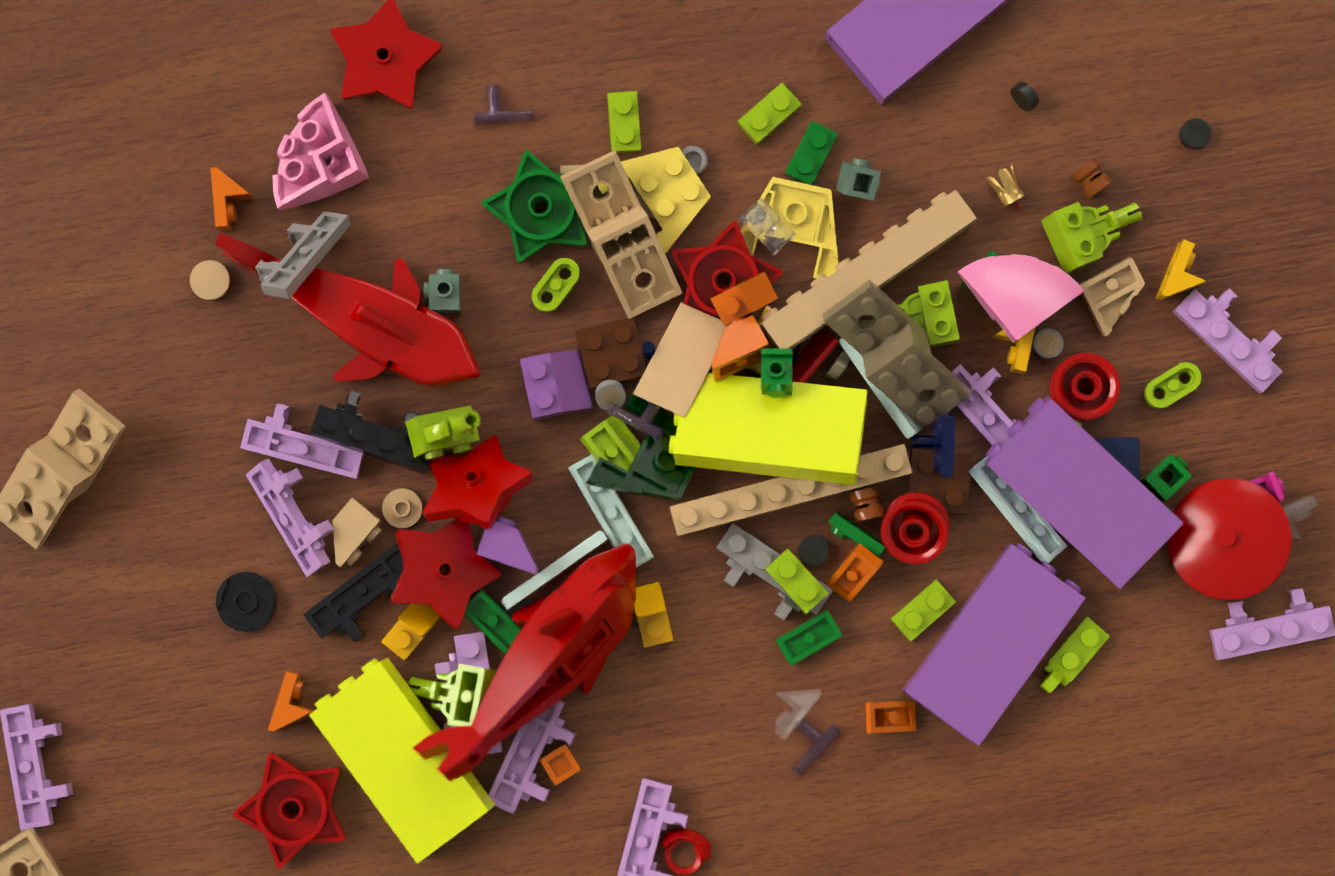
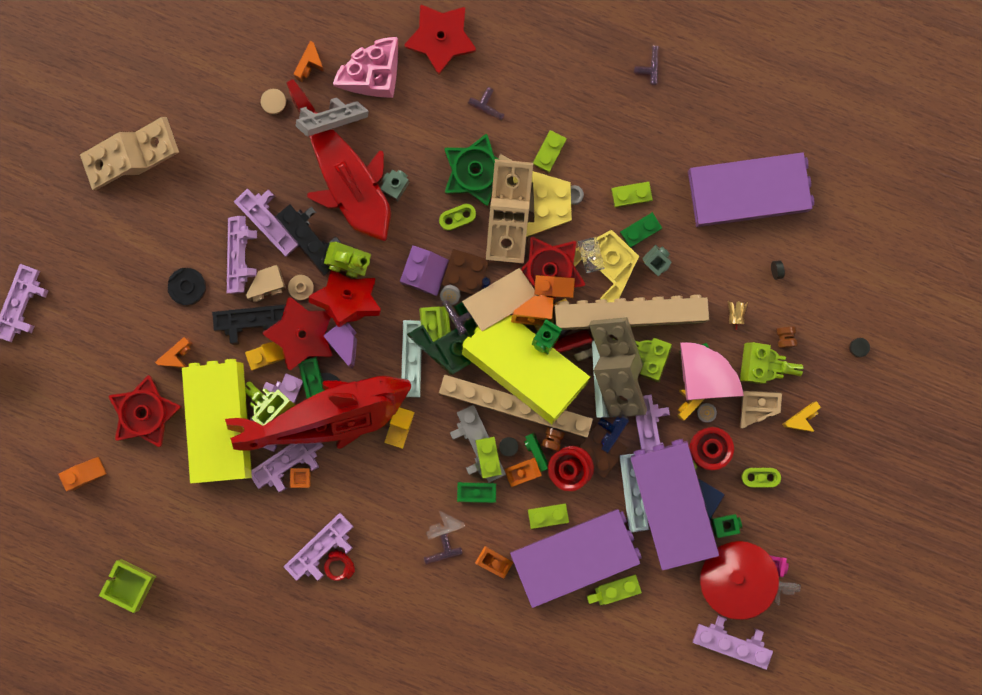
camera: 35 degrees right, 0 degrees up
light aqua tile [502,530,608,611] -> none
lavender hinge [1172,288,1283,394] -> none

